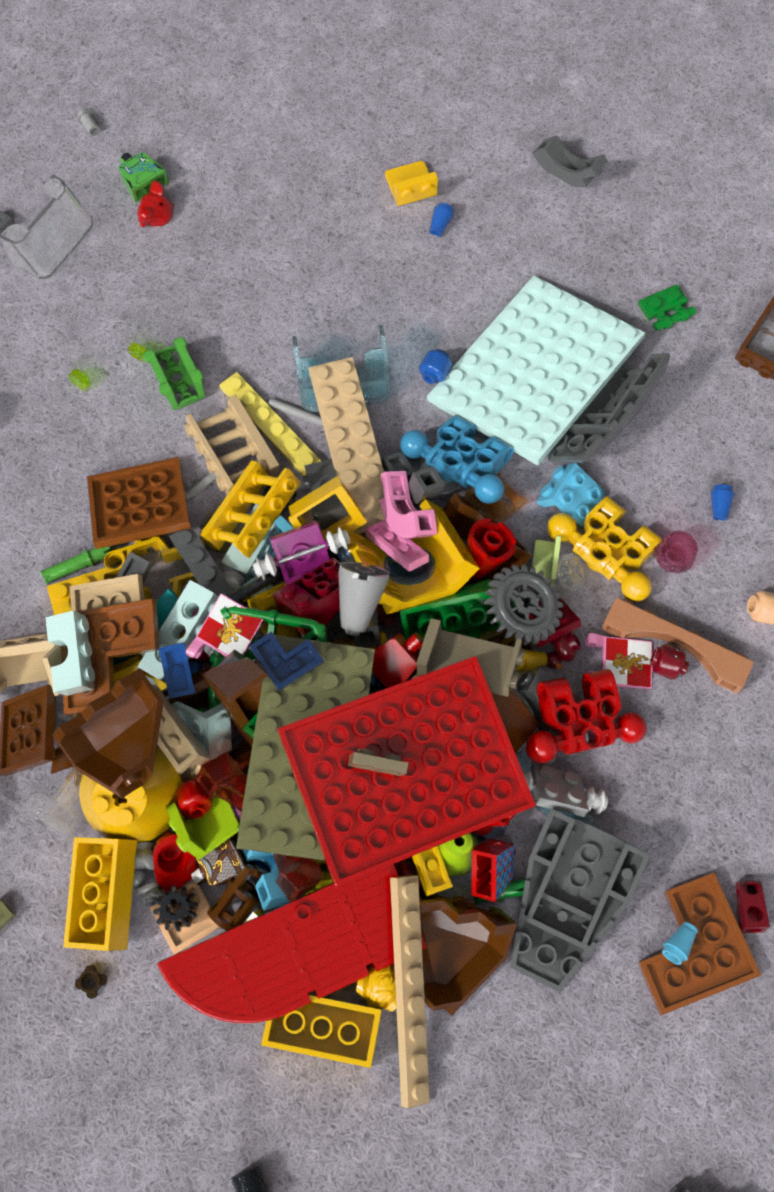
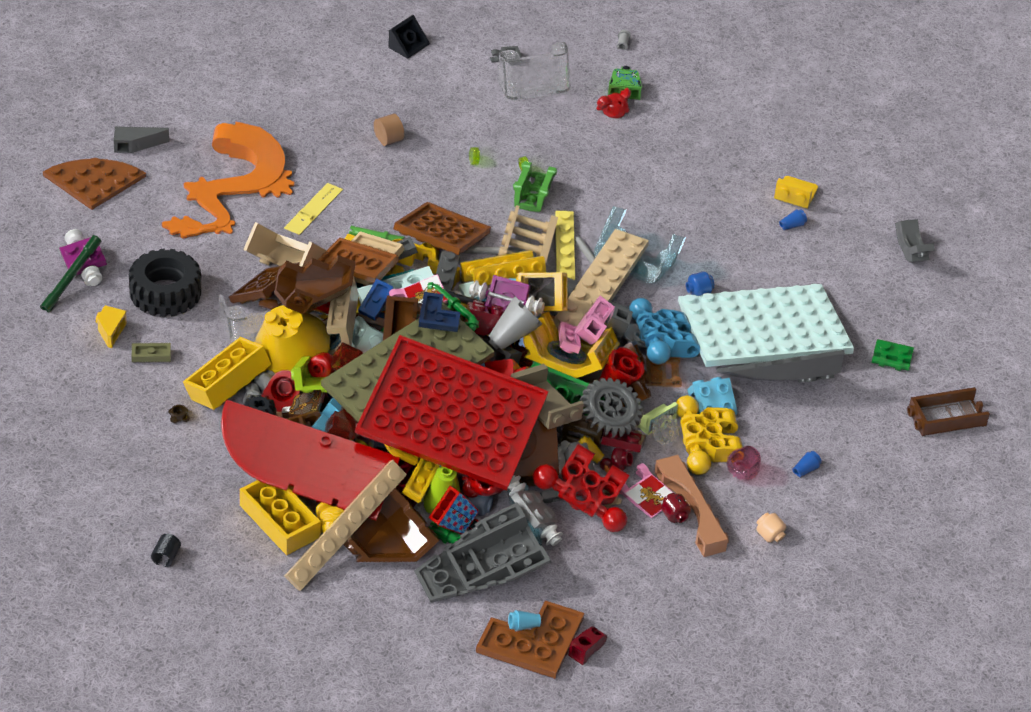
camera: 35 degrees right, 25 degrees down
light aqua arch [46,611,95,696] -> none
dark tan plate [348,749,408,776] -> none

